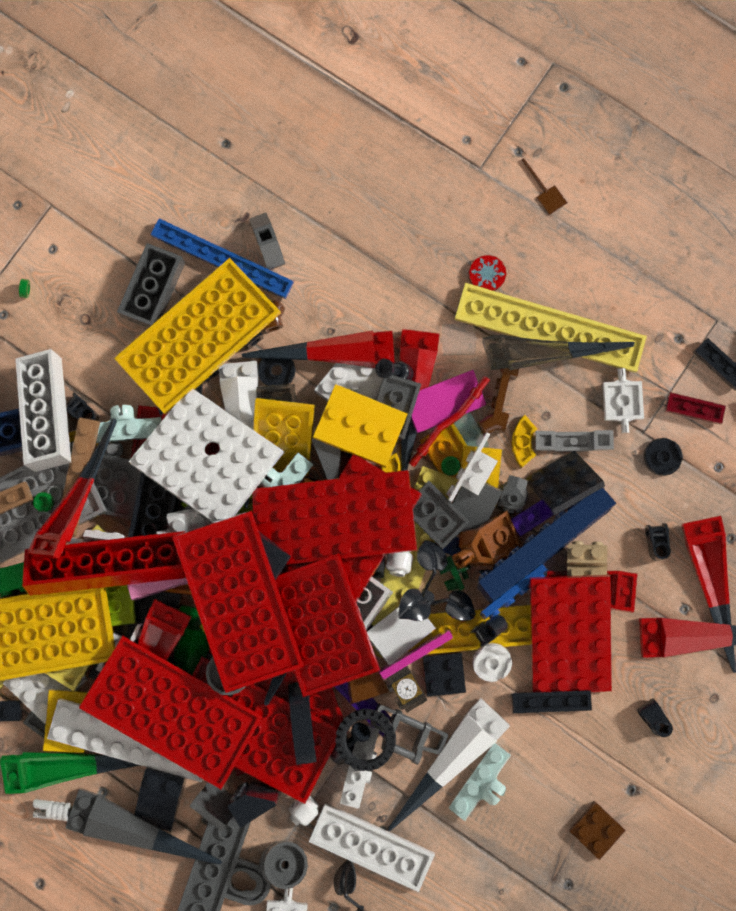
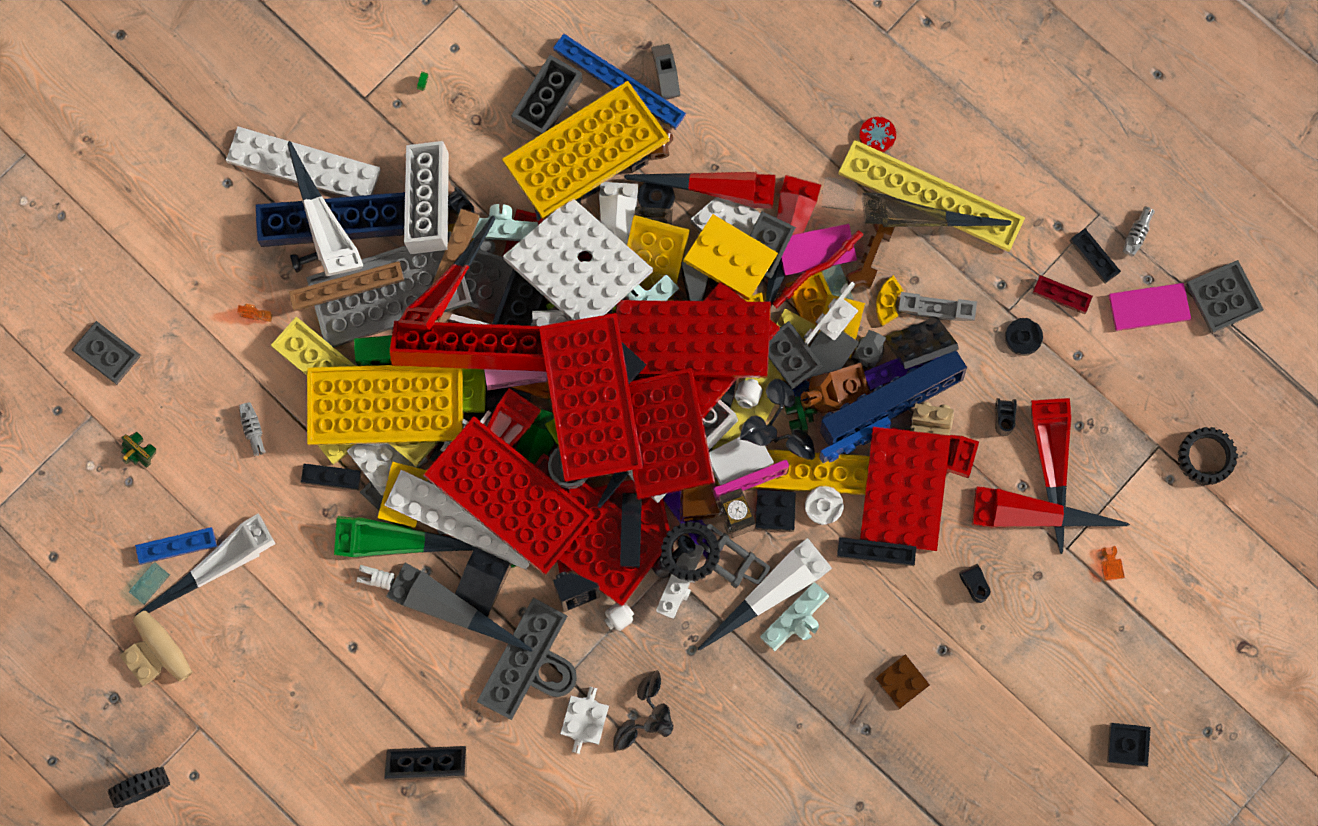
camera: 10 degrees right, 5 degrees down
green tile [33,492,54,512] -> none
dark grey tile [190,782,233,831] -> none
dark grey wheel [259,840,308,889] -> none
white plate [309,803,435,892] -> none
black piece [375,359,414,380] -> none
green tile [441,456,460,476] -> none
black piece [470,615,508,647] -> none
reddish brown piece [522,158,568,215] -> none
white plate [602,368,644,433] -> none

